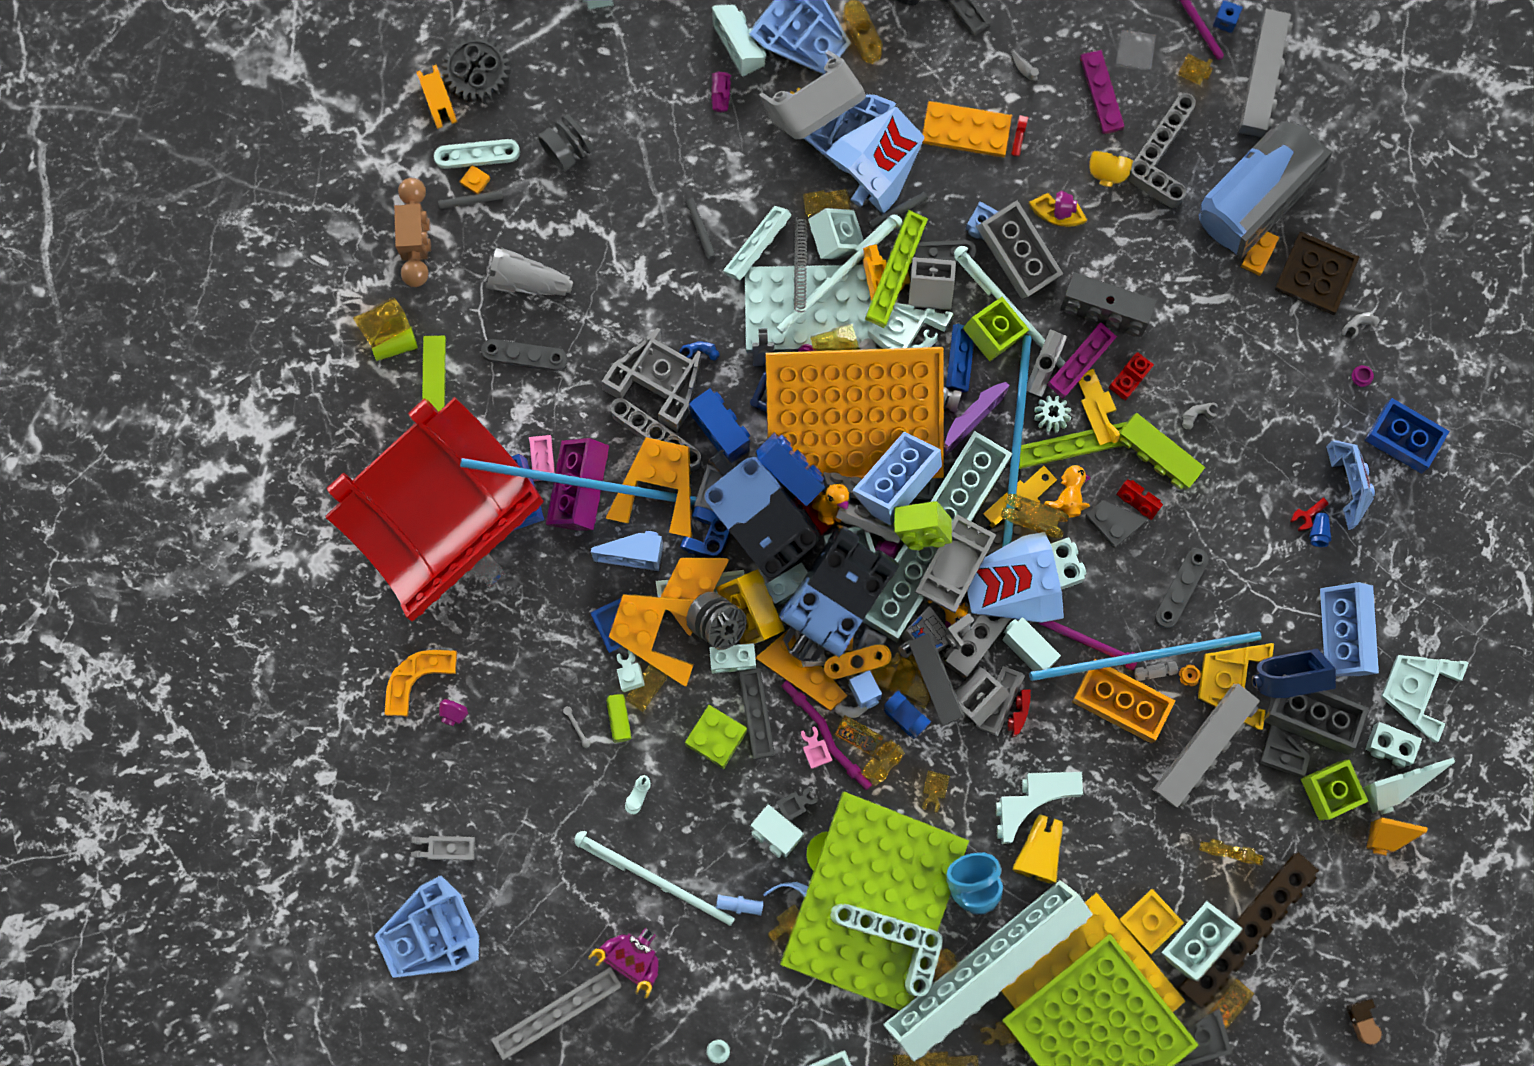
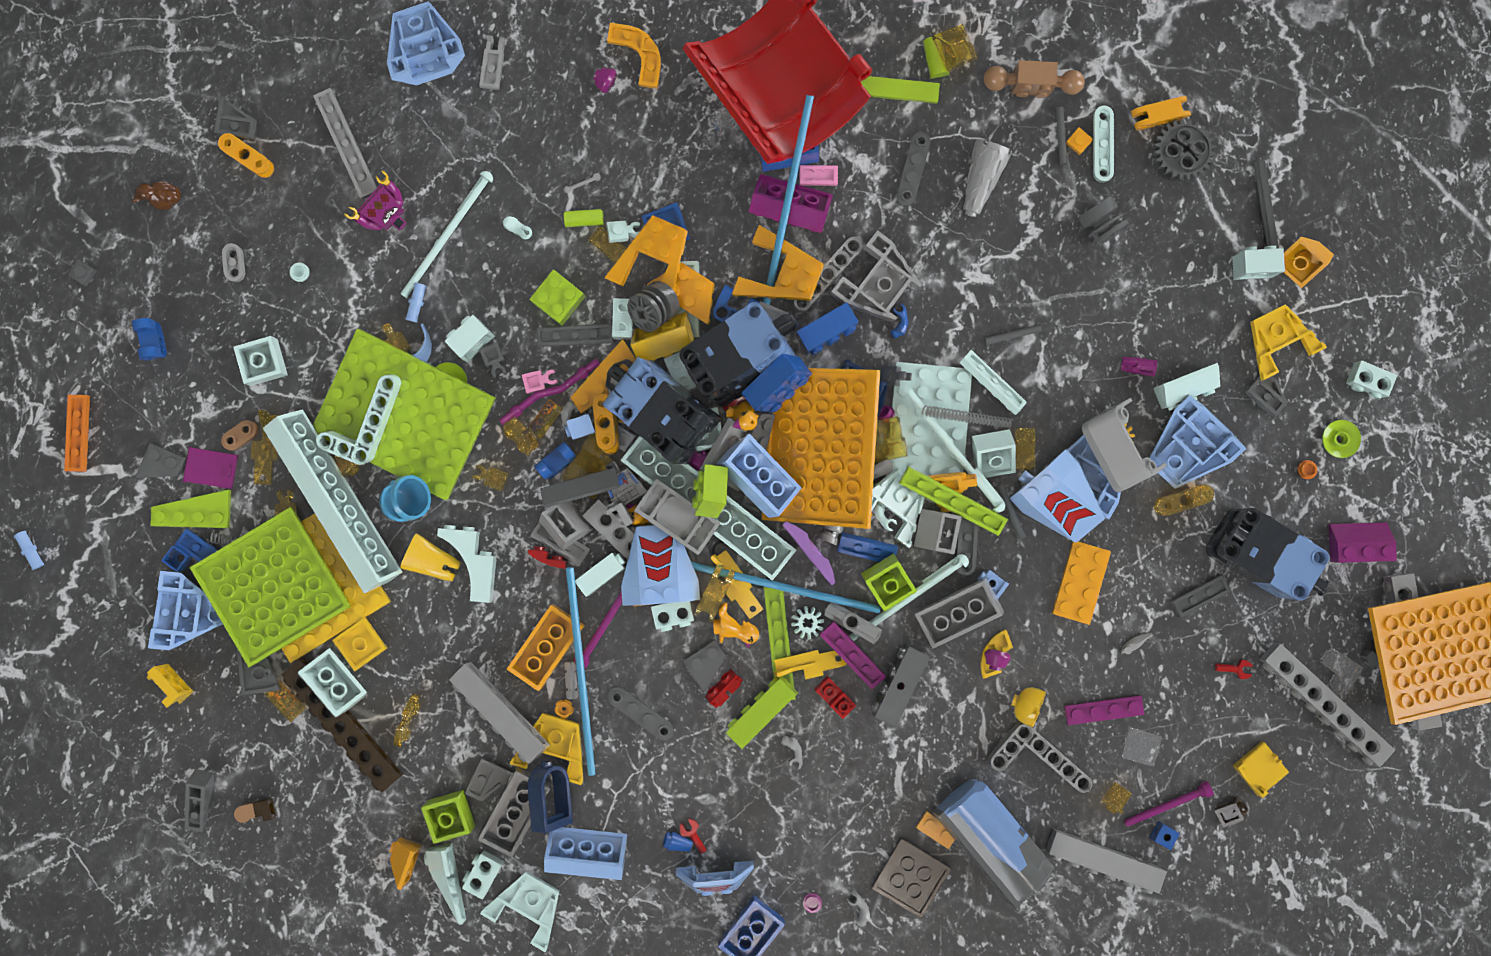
camera: 95 degrees right, 10 degrees up
light blue slope [591,531,663,571] -> none
red bar [1011,116,1028,157] -> none

